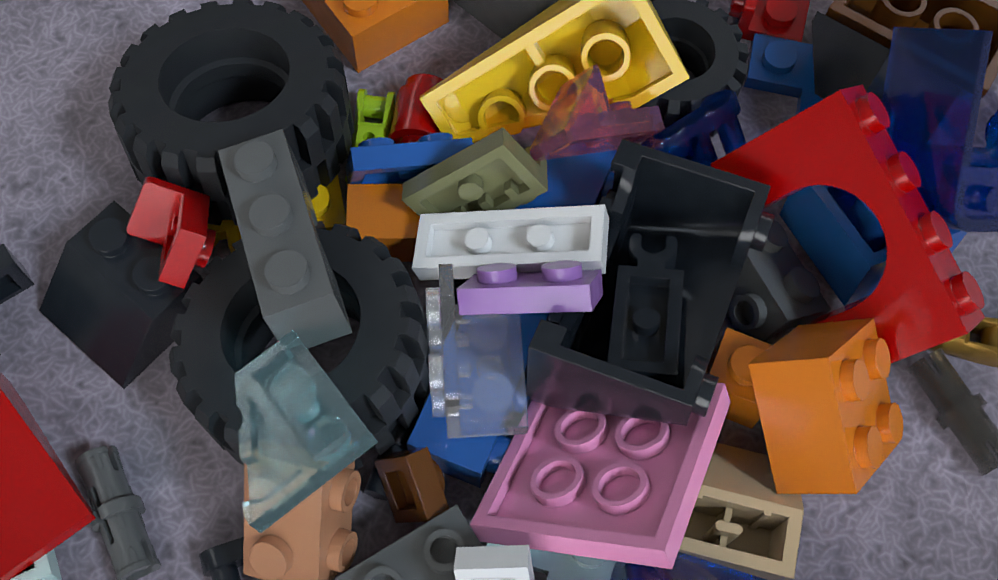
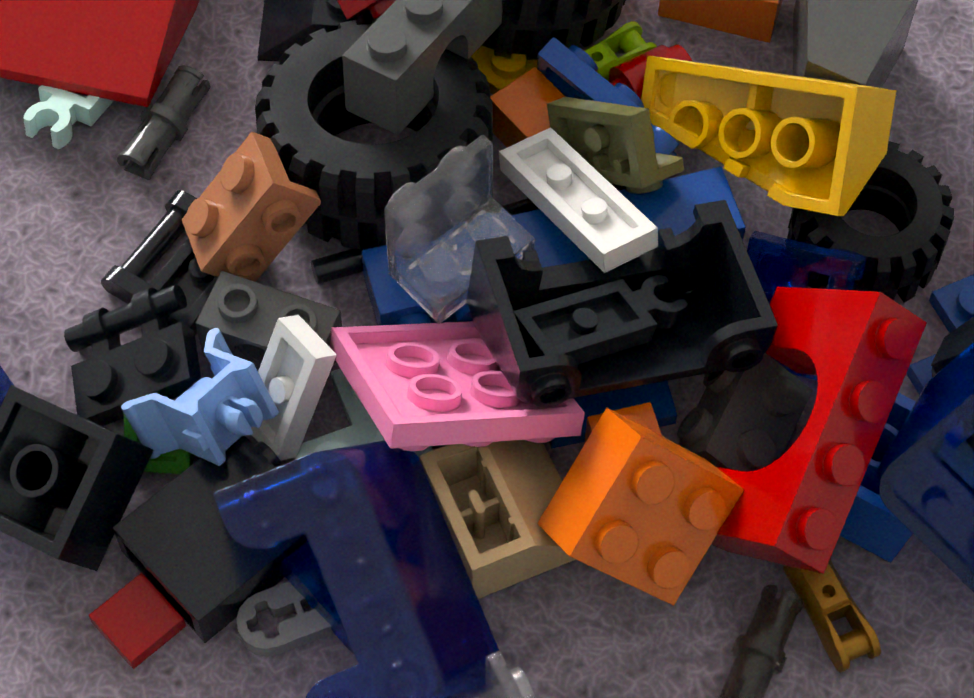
camera: 55 degrees right, 5 degrees down
clear light blue wing [234,330,378,533] -> none
reddish brown plate [374,447,450,523] -> none
medium lavender plate [457,260,603,315] -> none
clear pink slope [529,65,665,161] -> none

